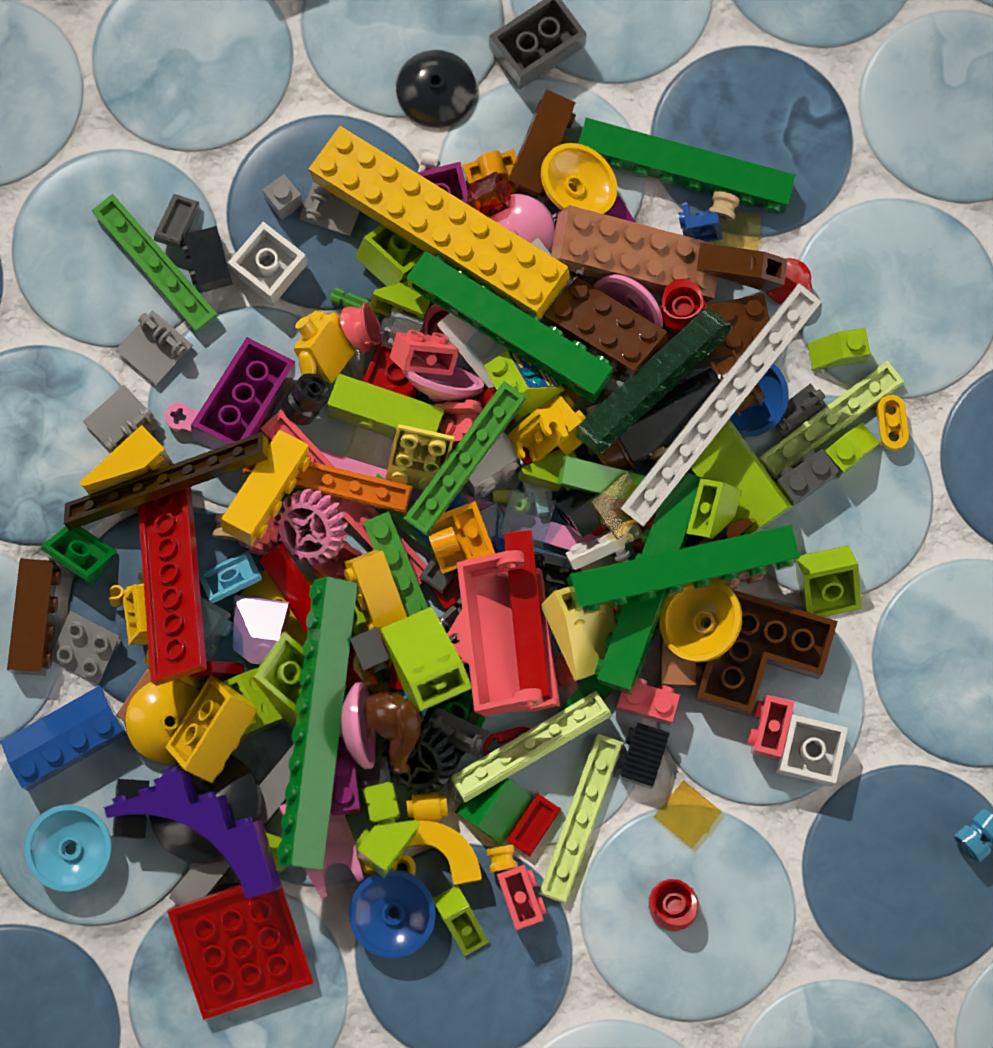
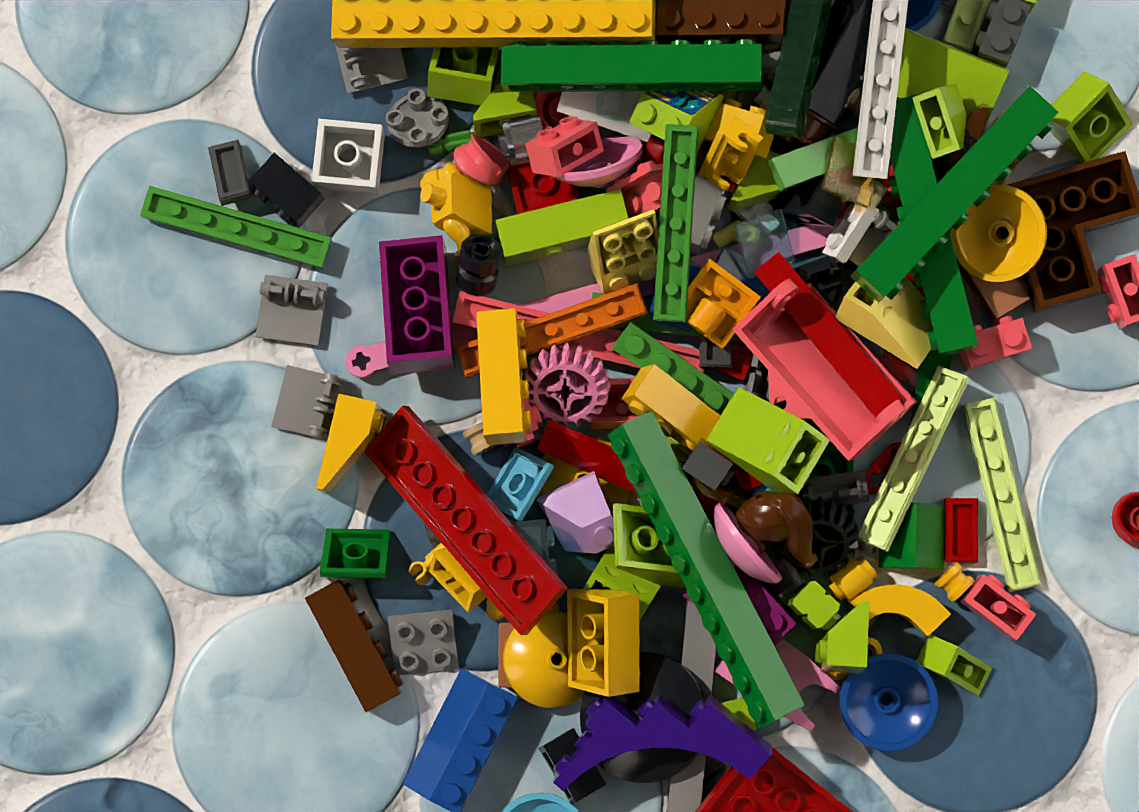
camera: 25 degrees left, 5 degrees up
dark brown plate [63,432,268,531] -> none
red tile [189,661,245,679] -> none
light grey brick [263,174,303,220] -> none
black brick [616,722,670,789] -> none
clear yellow piece [654,780,722,848] -> none
none -> light grey dish [385,88,449,148]

